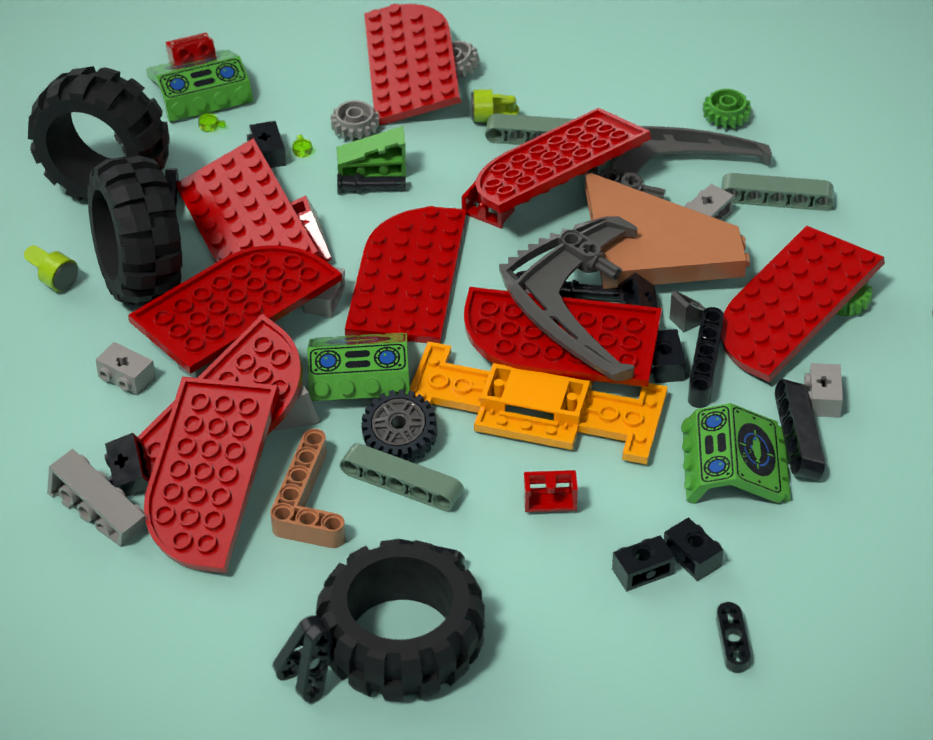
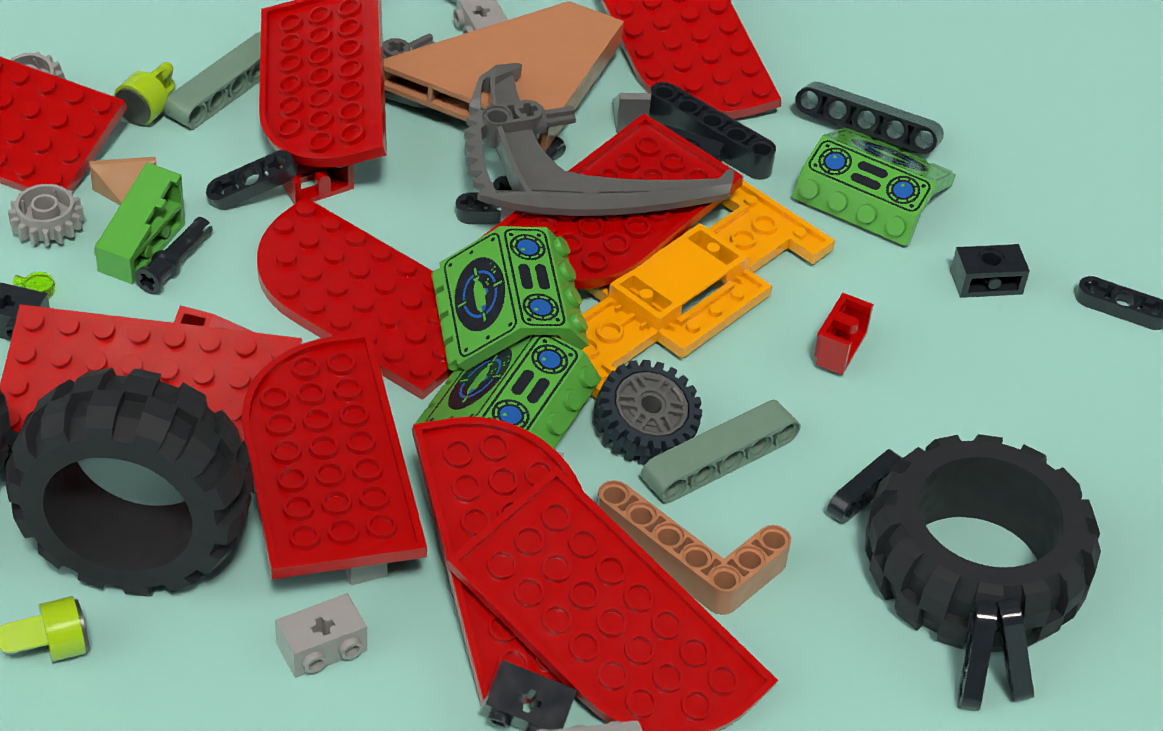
camera: 65 degrees left, 0 degrees up
black brick [612,535,676,592] -> none
black brick [618,272,658,308] -> none
light grey brick [804,363,843,418] -> none
none -> medium nougat slope [89,157,157,205]
none -> black beam [206,150,298,210]
none -> bright green hinge [432,226,589,371]

